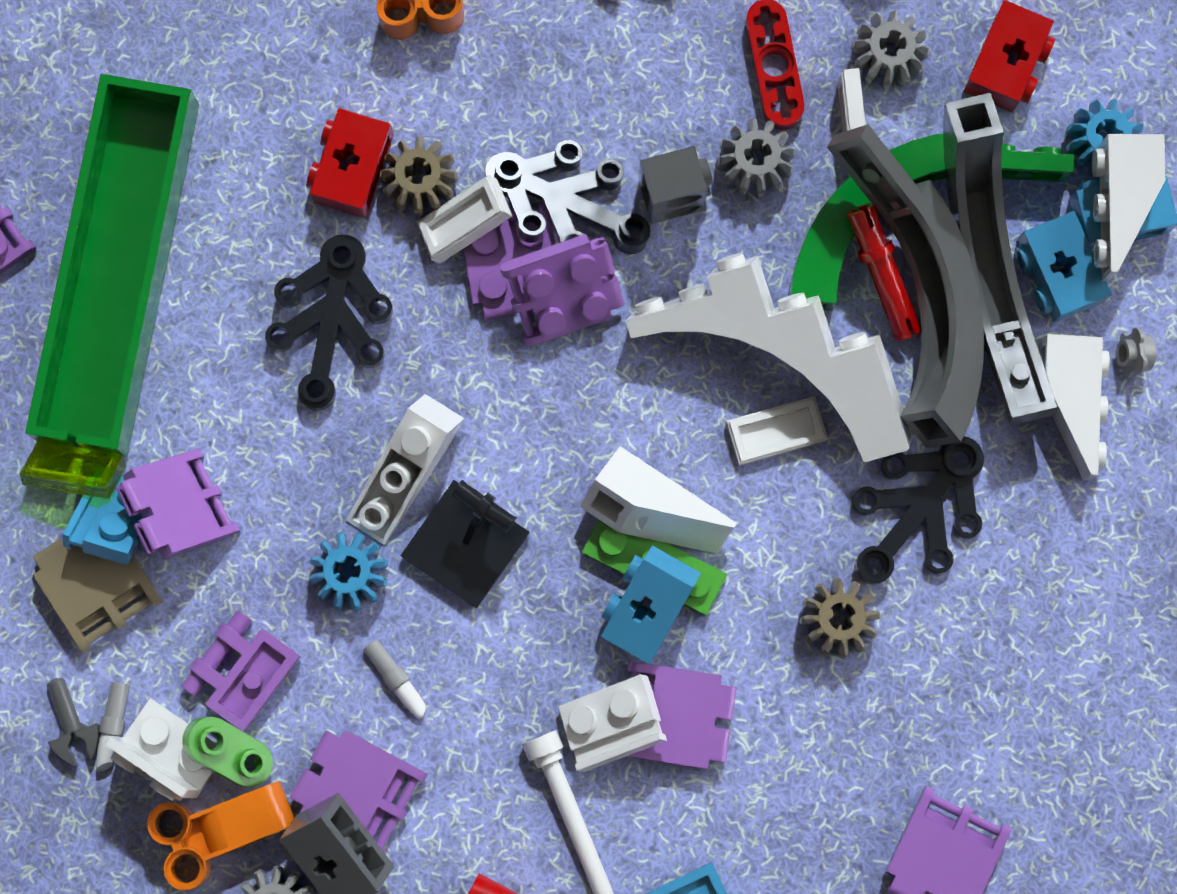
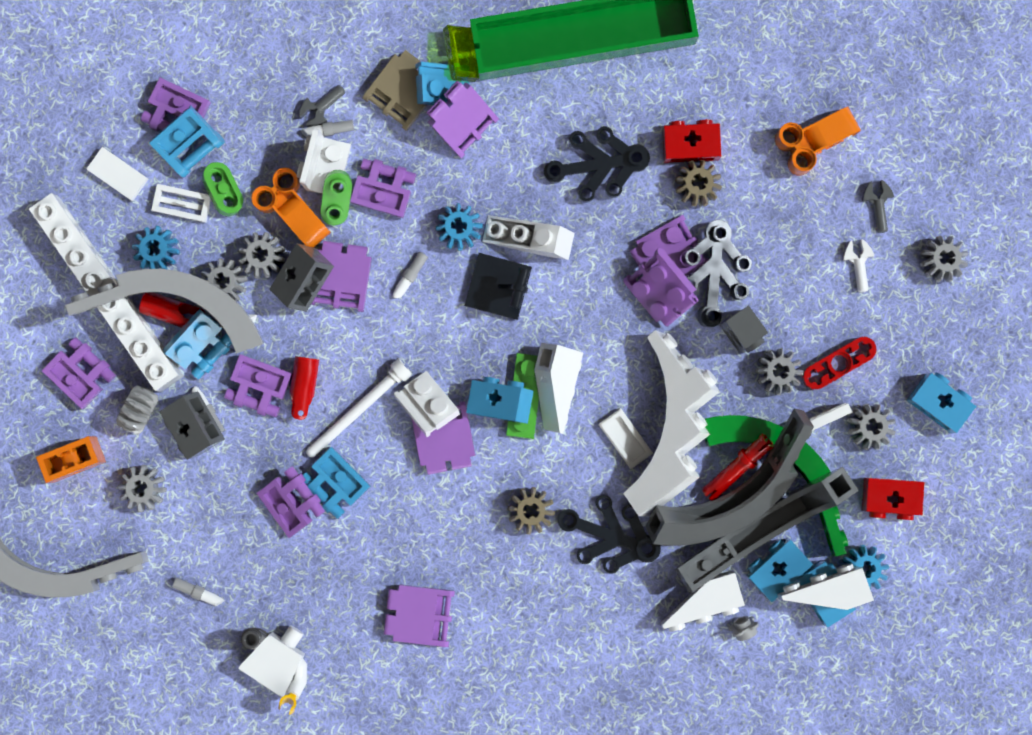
camera: 75 degrees right, 5 degrees up
white tile [416,175,512,264] -> none

